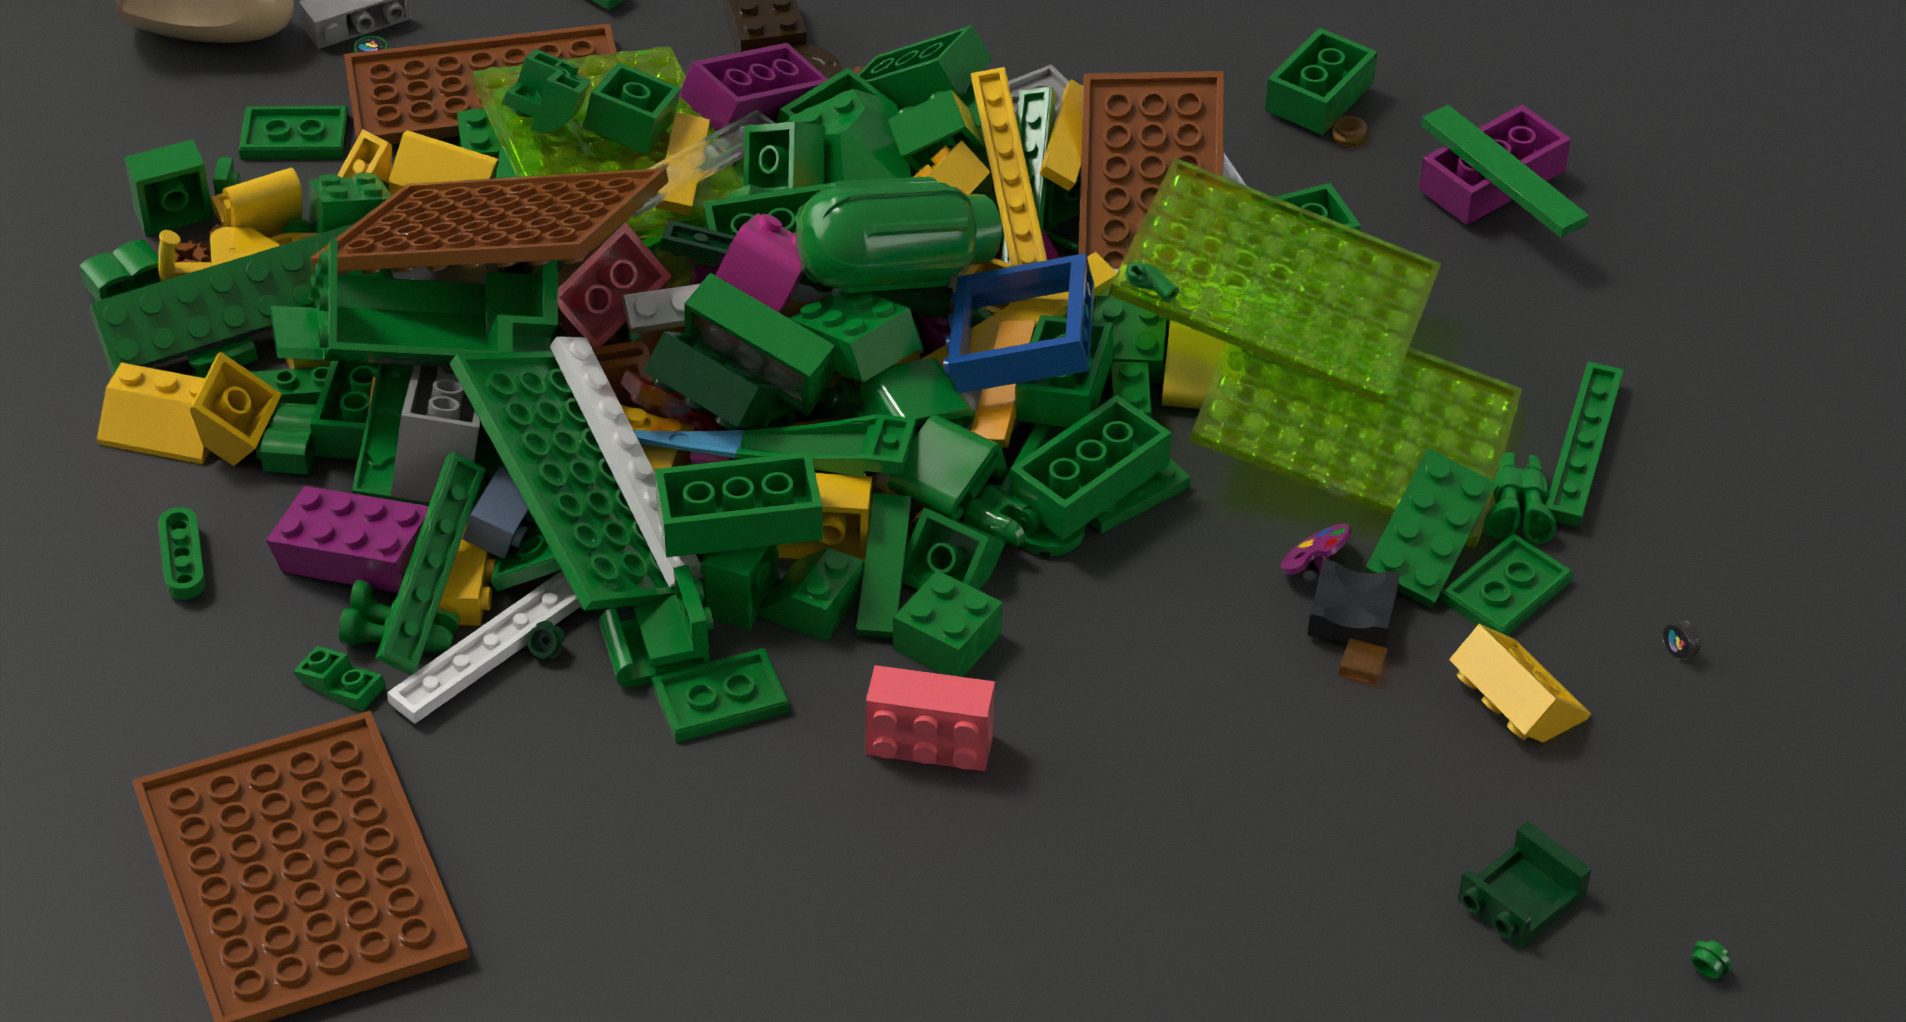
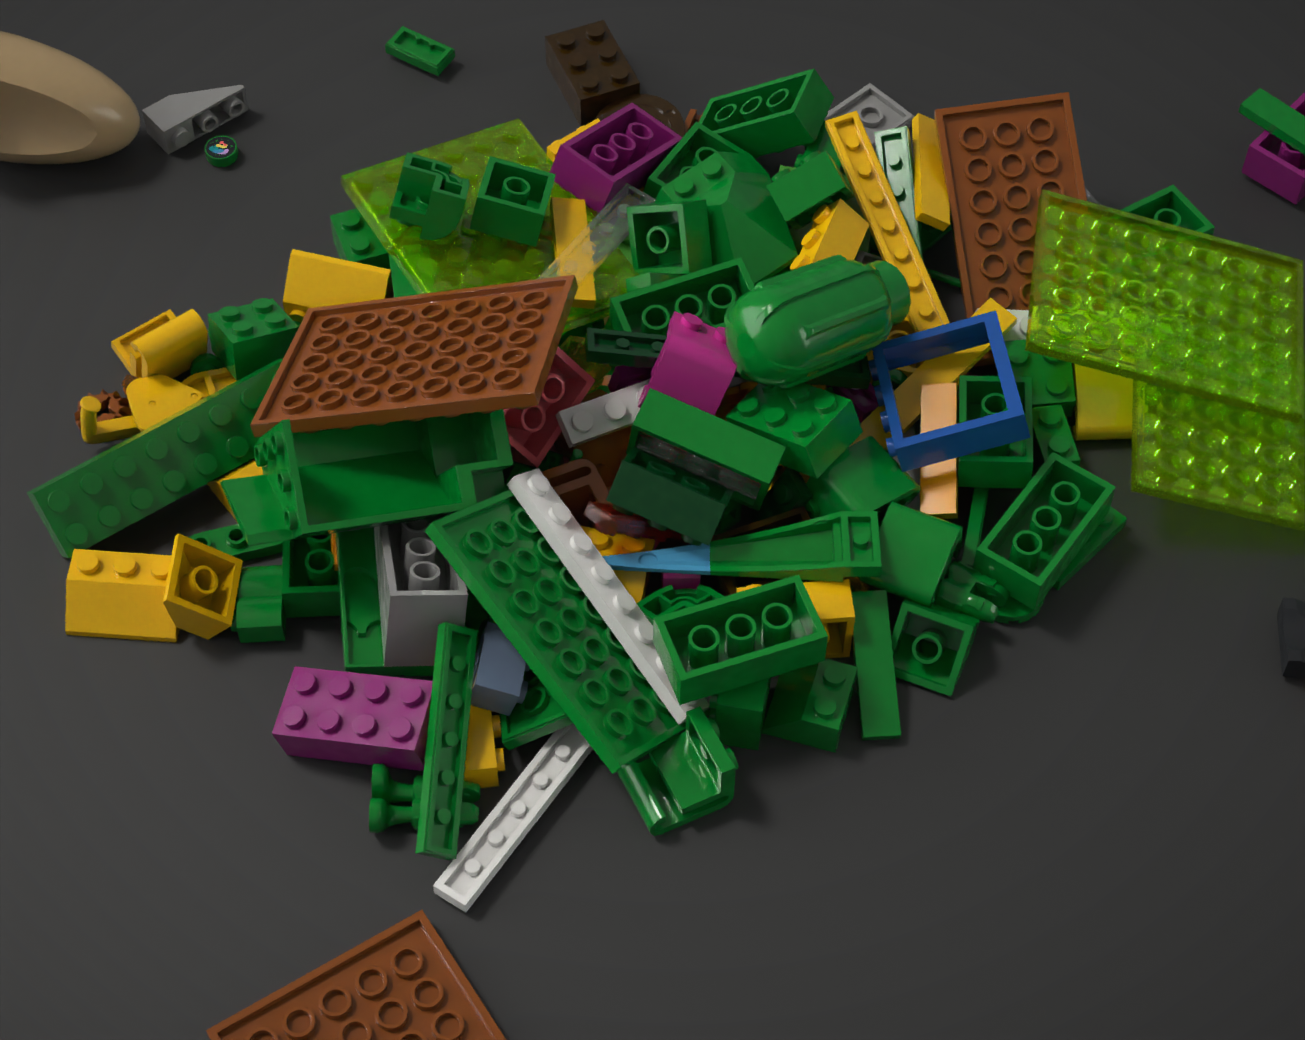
camera: 10 degrees left, 10 degrees up
green brick [80,240,161,301] -> none
green brick [124,139,214,236] -> none
green plate [158,507,205,600] -> none
green bar [188,336,258,378] -> none
green plate [213,157,241,195] -> none
green tile [239,106,349,159] -> none
green slope [293,646,386,711] -> none
yellow slope [338,130,392,184] -> none
dark orange plate [344,23,619,144] -> none
dark green plate [527,621,565,660] -> none
green tile [651,648,790,743] -> none
coral brick [866,665,995,771] -> none
green brick [893,570,1003,677] -> none
green arm [1125,261,1179,302] -> none
green brick [1265,28,1378,135] -> none
magenta piece [1281,523,1352,575] -> none
clear orange tile [1333,116,1368,147] -> none

